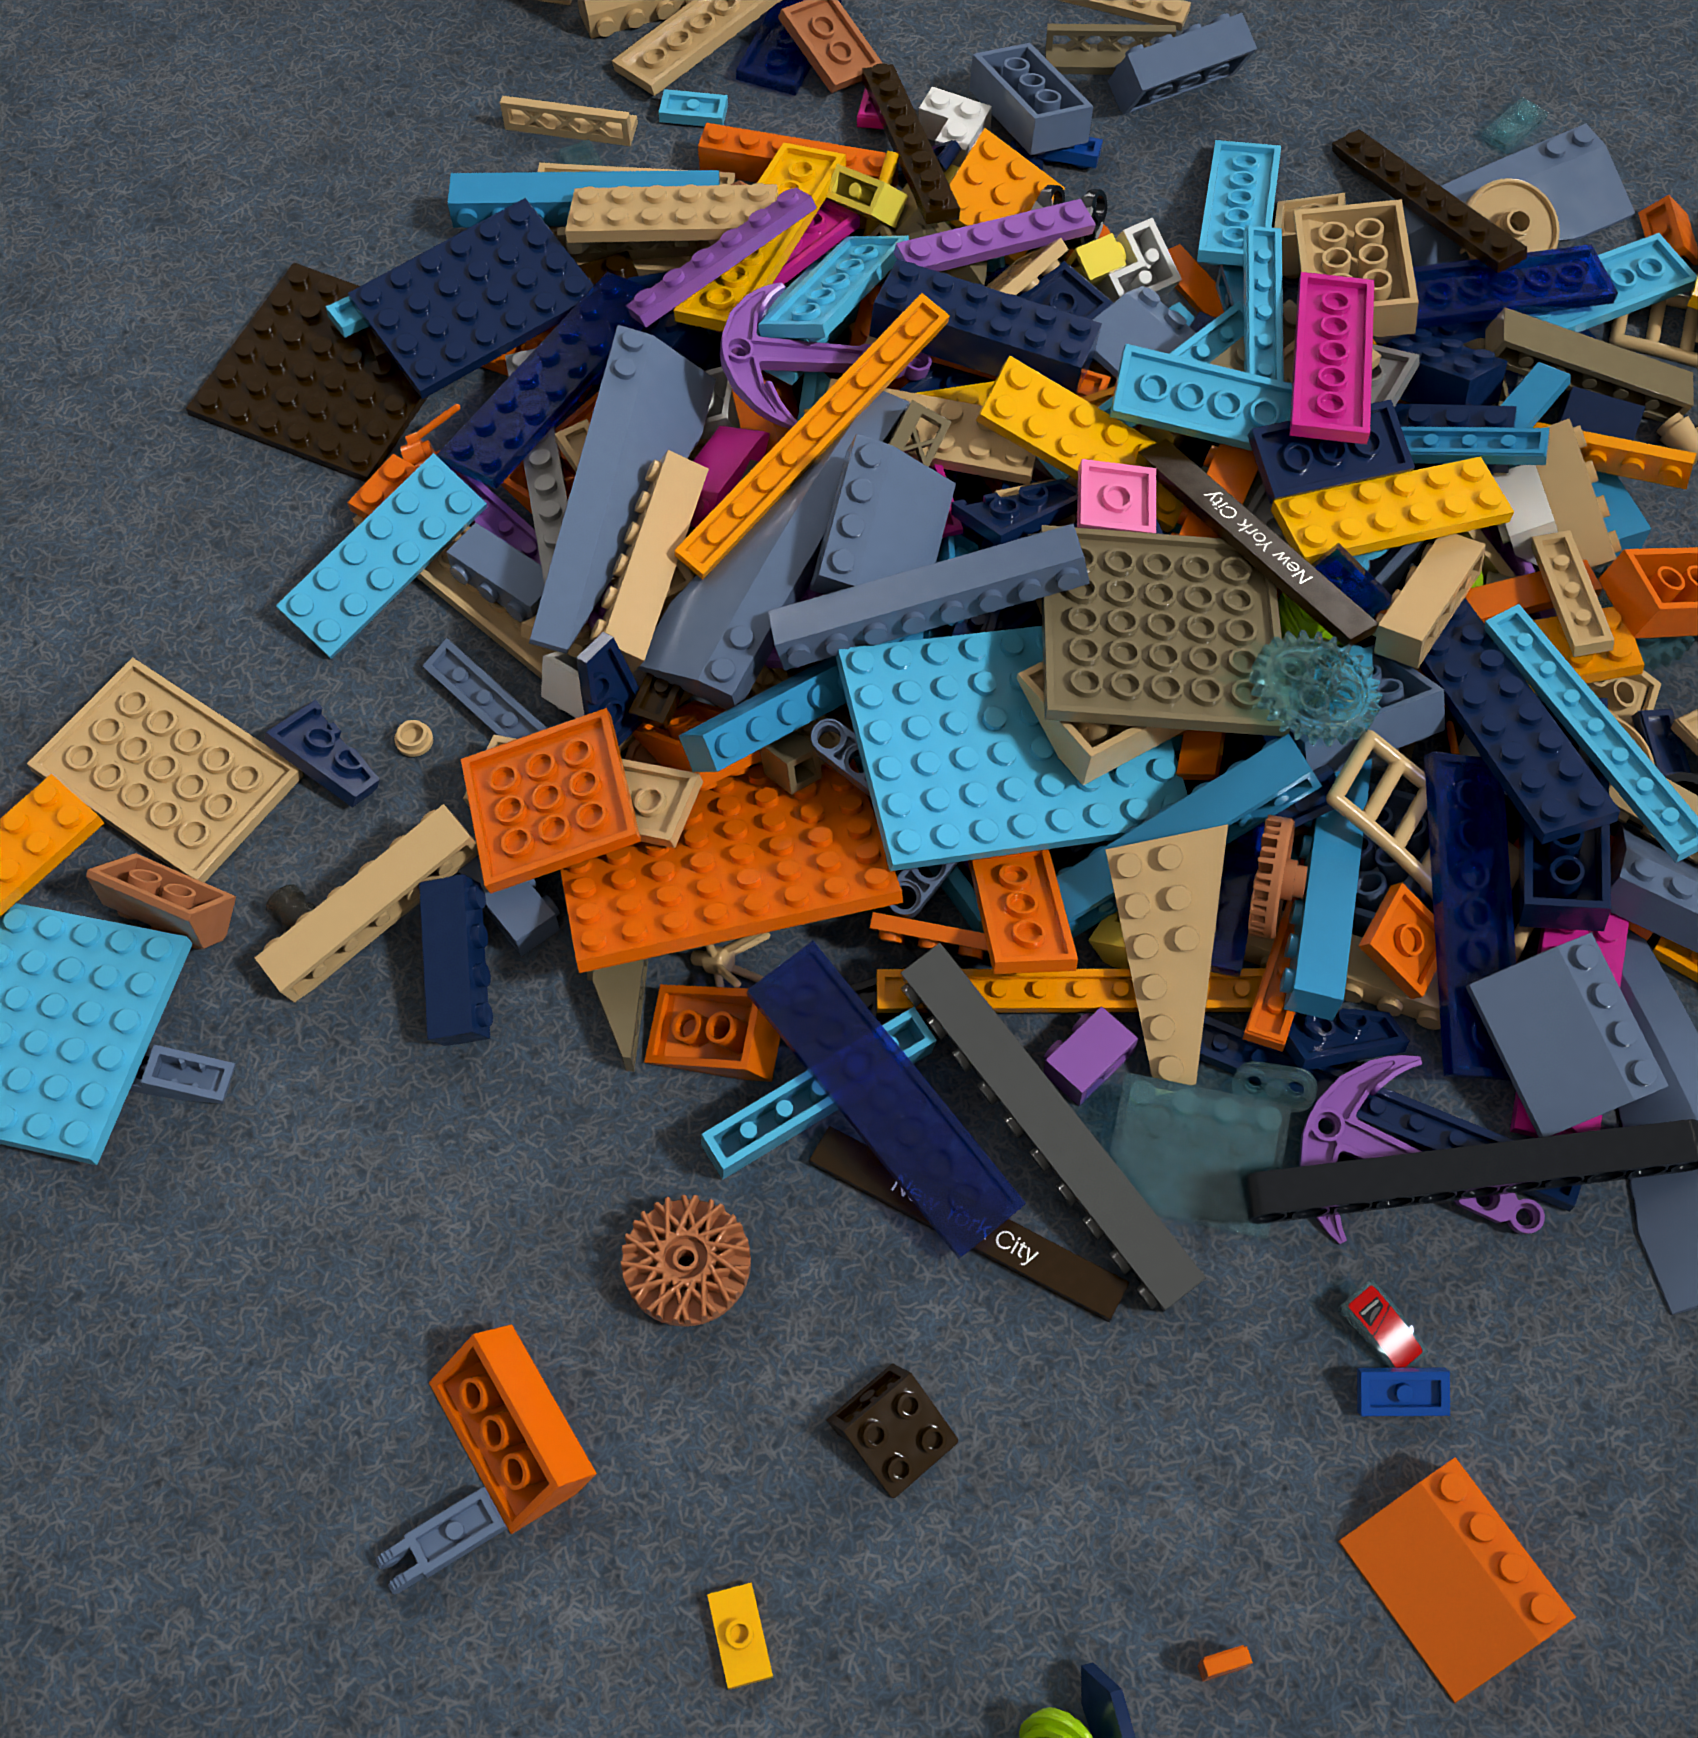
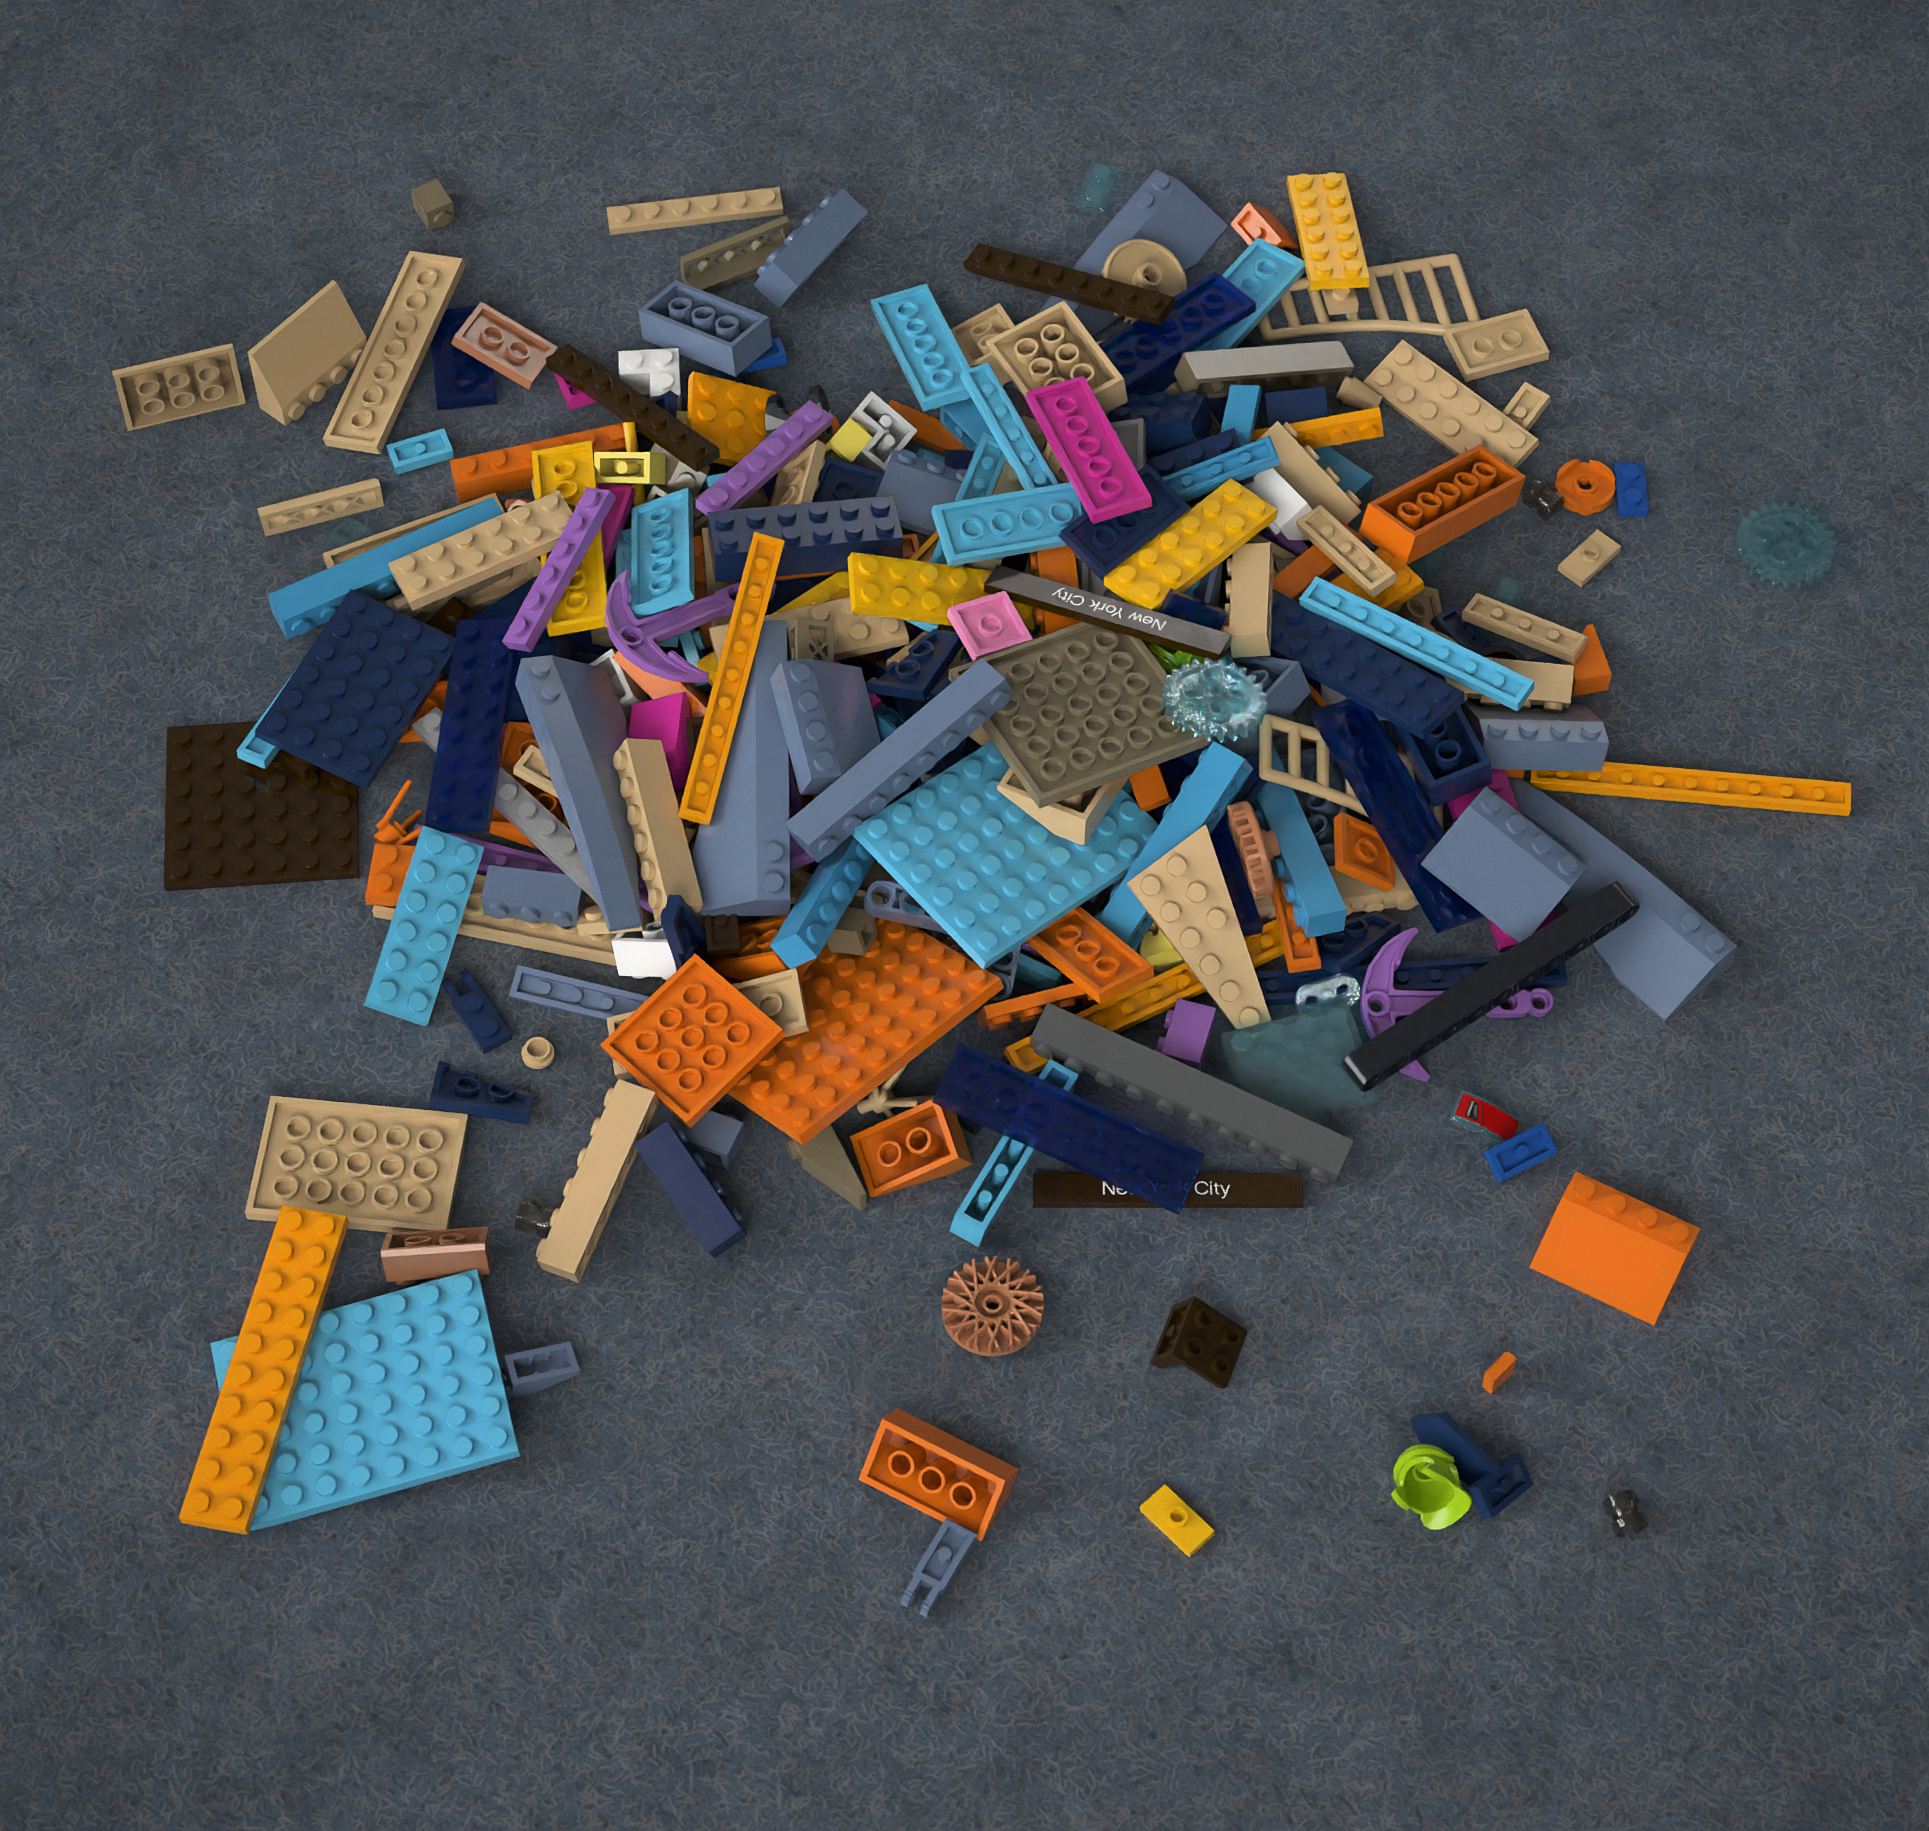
camera: 30 degrees left, 5 degrees down
none -> dark blue hinge [441,969,512,1054]

